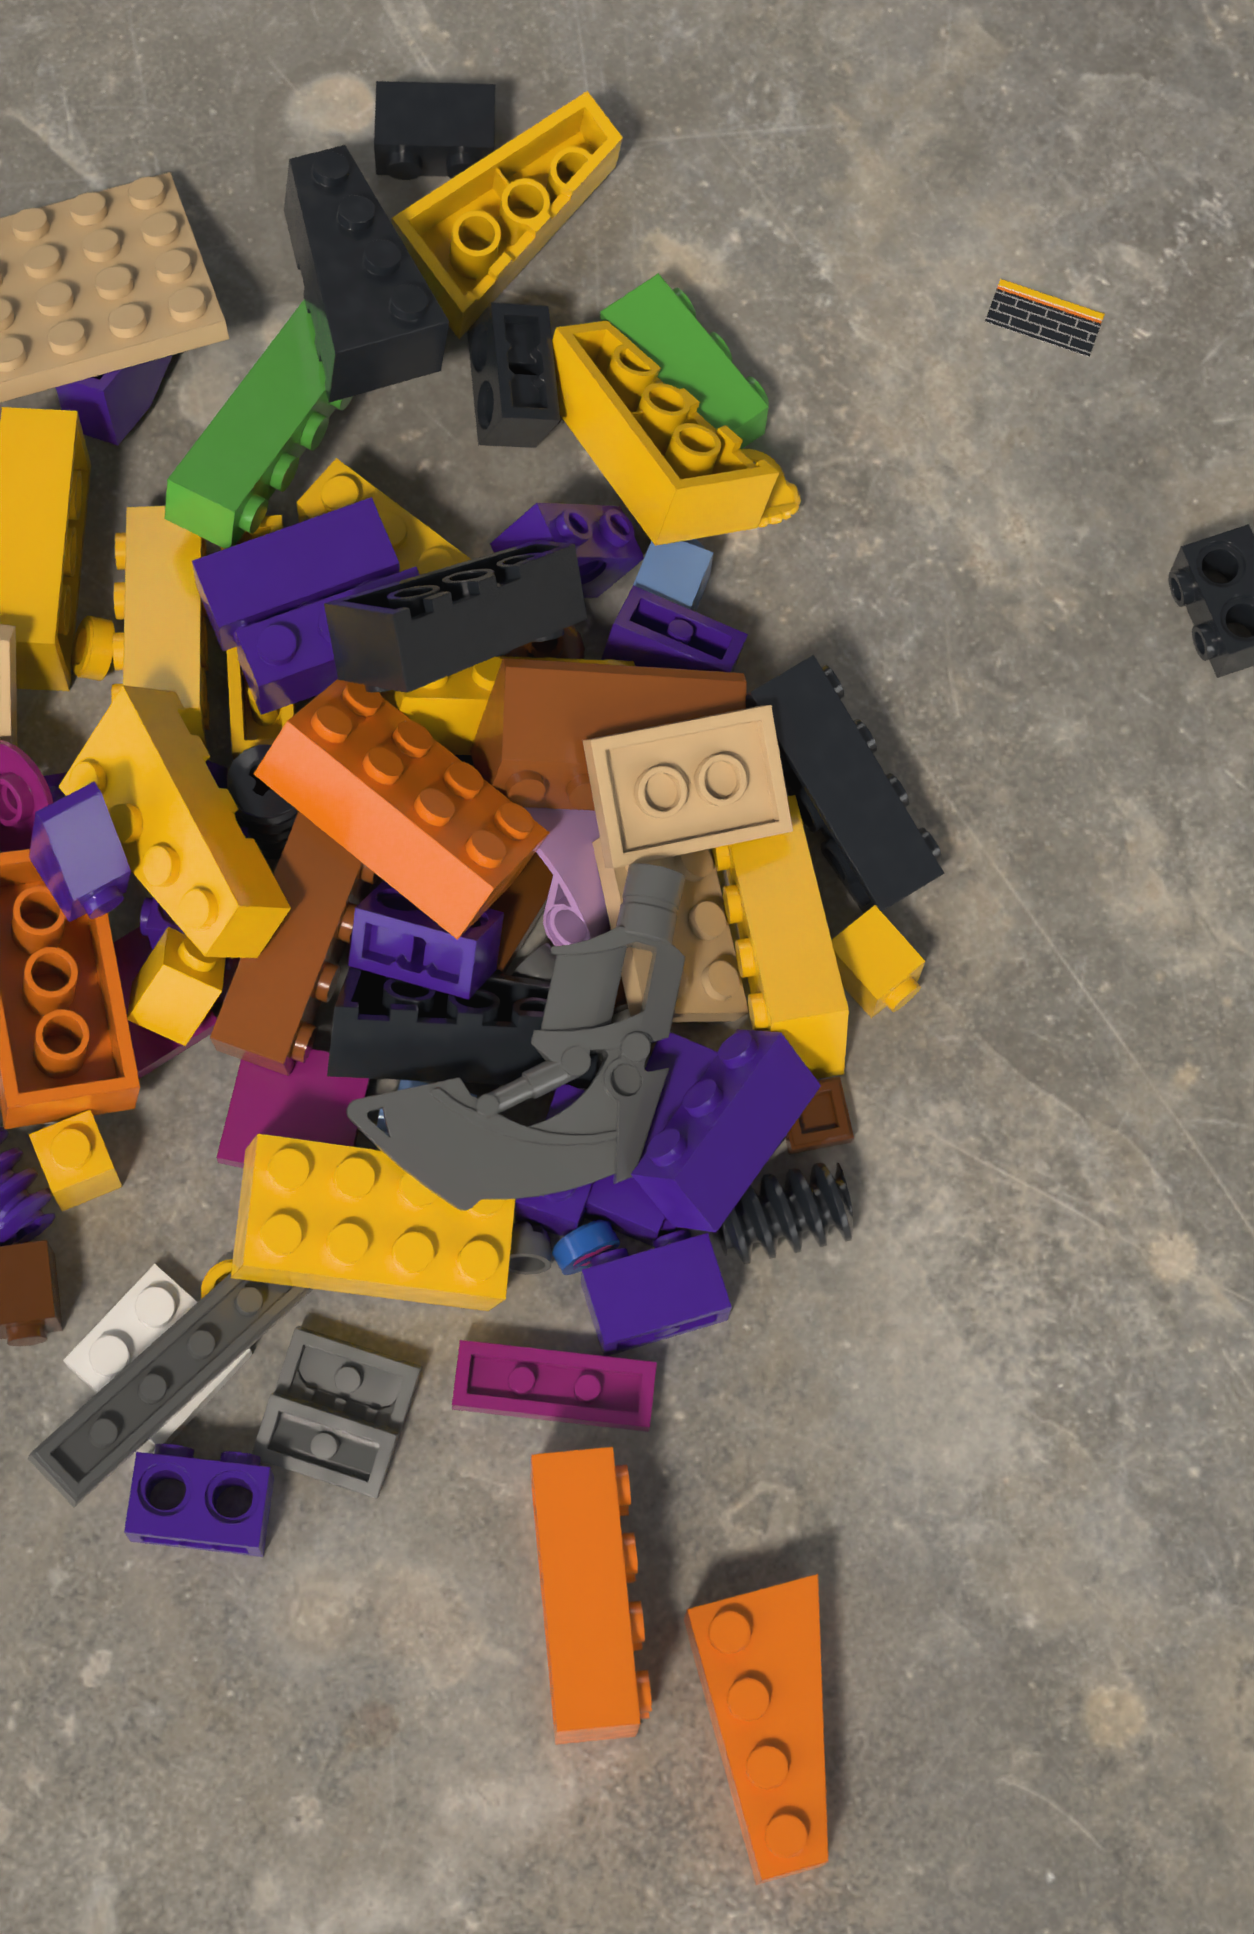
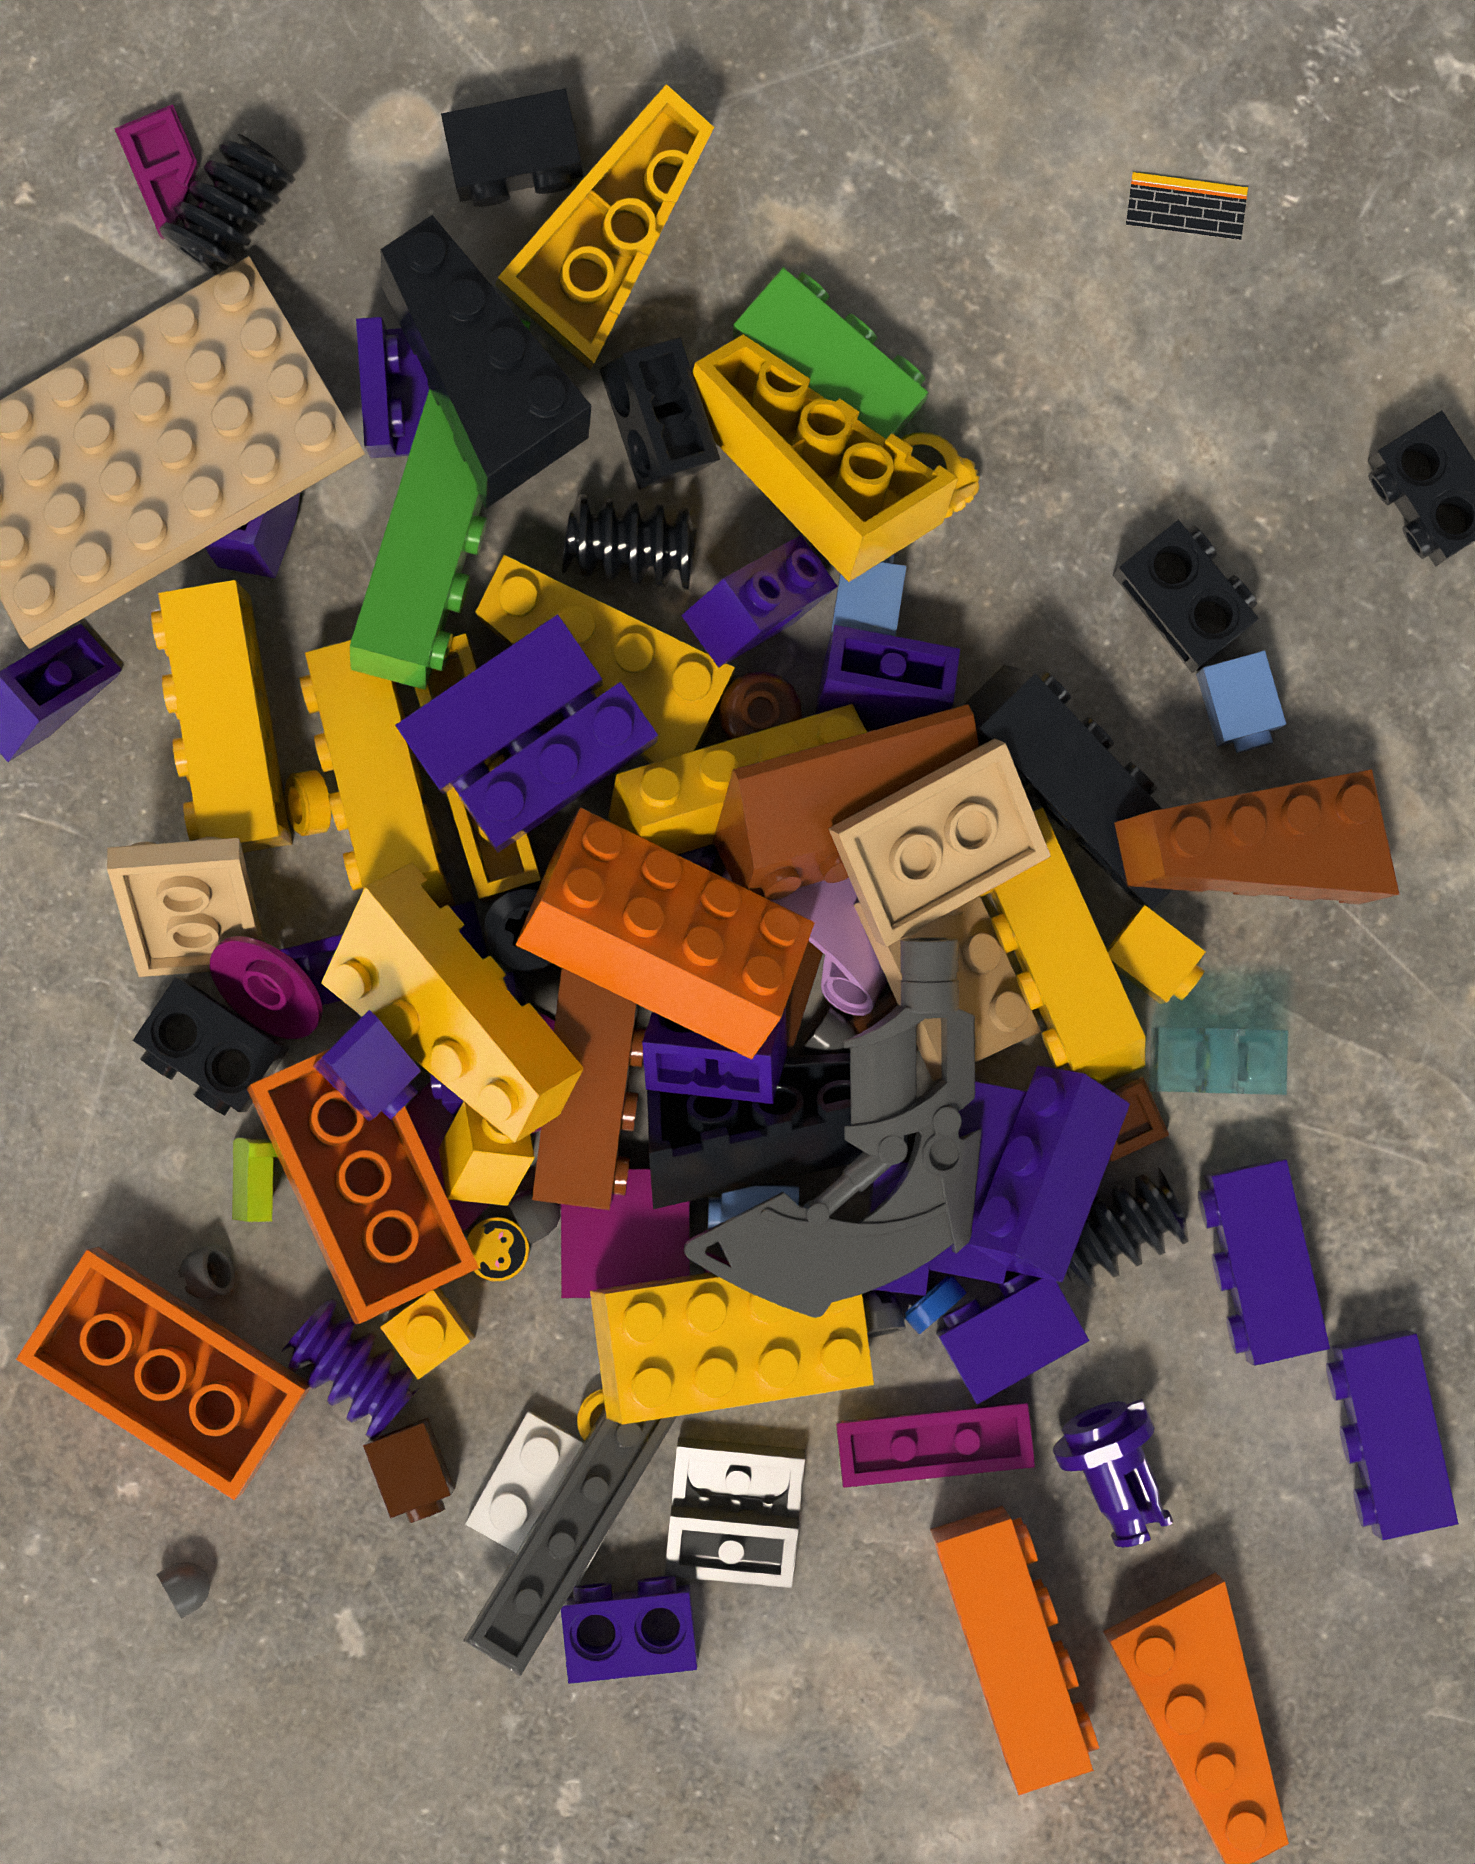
camera: 10 degrees left, 15 degrees up
black wedge [324,540,587,693] -> none
none -> magenta tile [114,104,200,240]
none -> black piece [159,133,296,275]
none -> dark purple bracket [356,317,429,458]
none -> tile [466,1217,530,1281]
none -> dark grey hinge [508,1188,561,1245]
none -> black piece [562,494,697,590]
none -> dark purple piece [1053,1399,1173,1548]
none -> black brick [1113,519,1259,673]
none -> dark orange wedge [1114,769,1400,905]
none -> clear light blue brick [1149,1027,1288,1095]
none -> medium blue brick [1196,650,1286,753]
none -> dark purple brick [1198,1159,1330,1366]
none -> dark purple brick [1326,1330,1459,1540]

